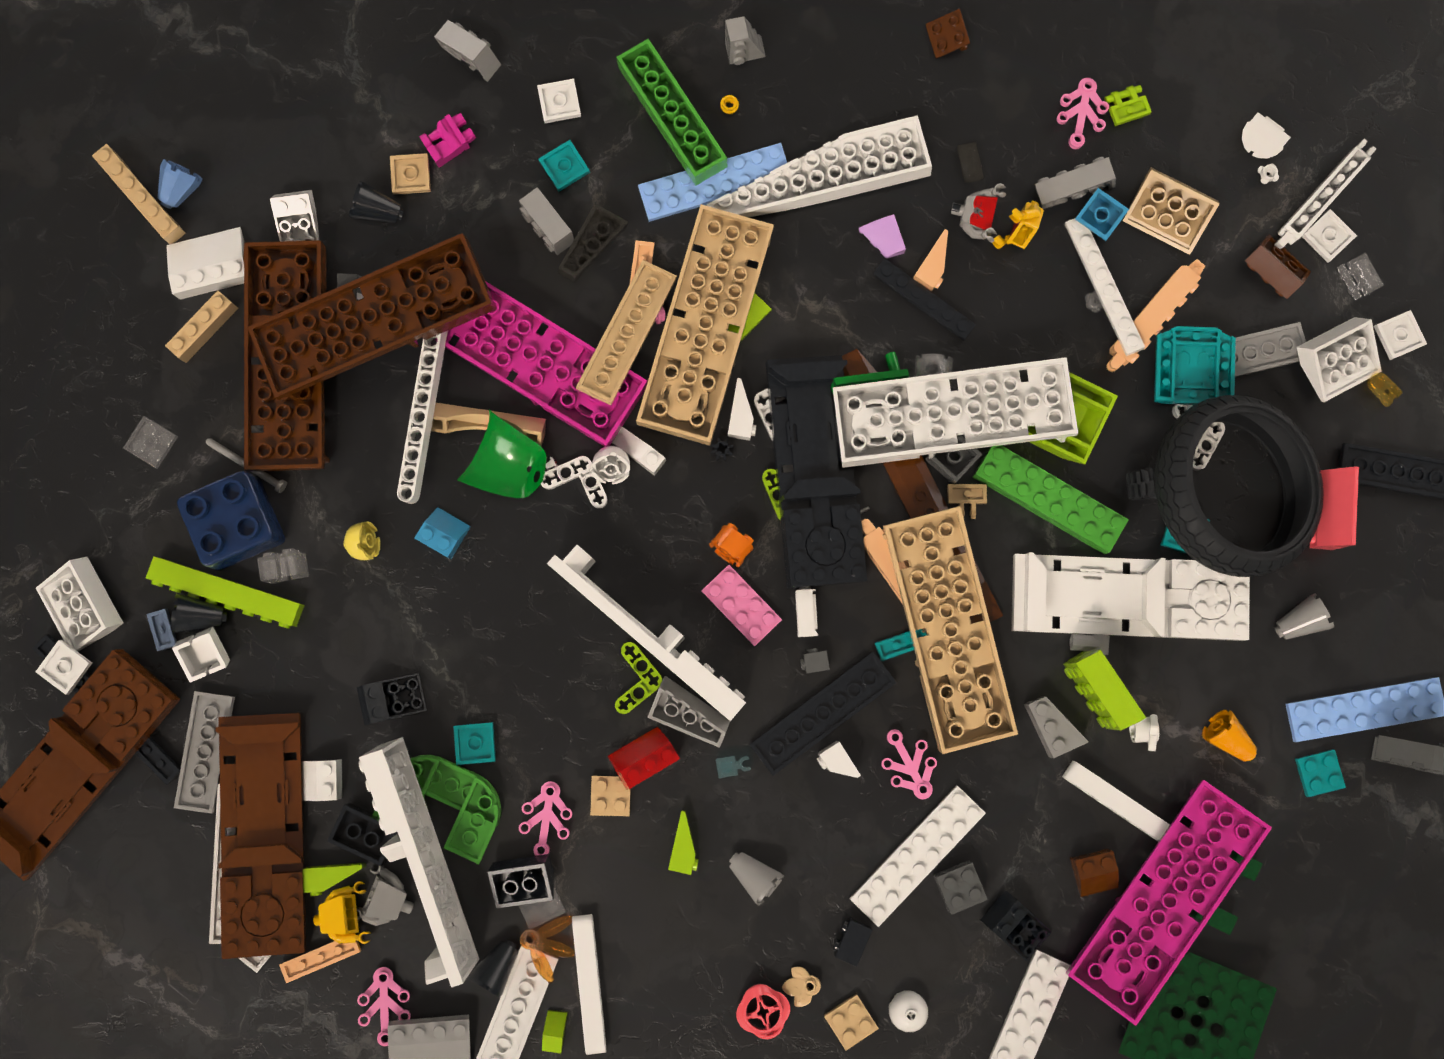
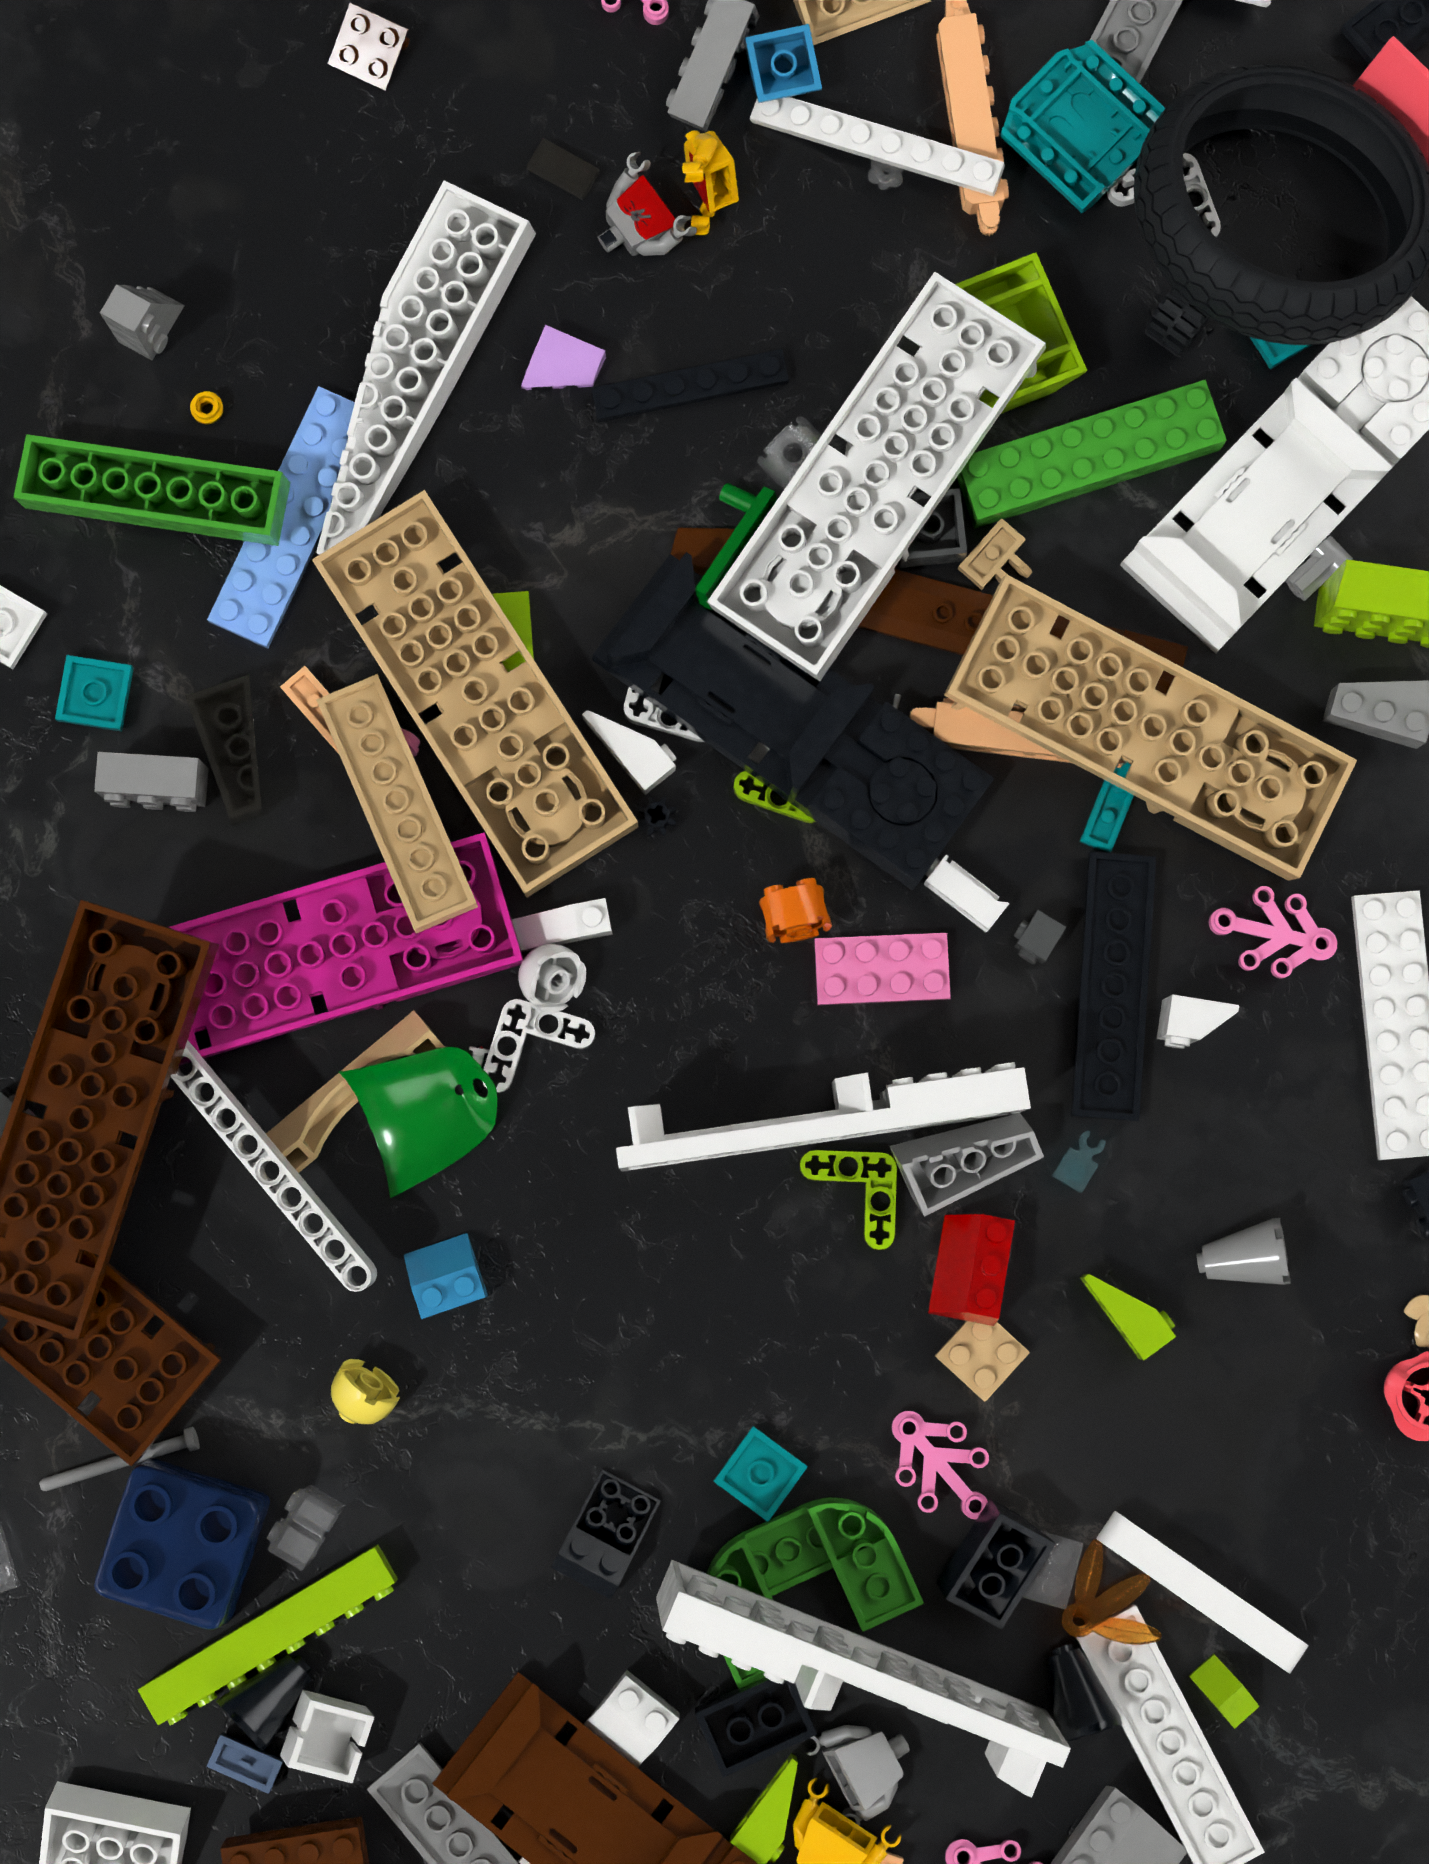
camera: 50 degrees left, 0 degrees up
light nougat slope [913,229,948,292] -> none

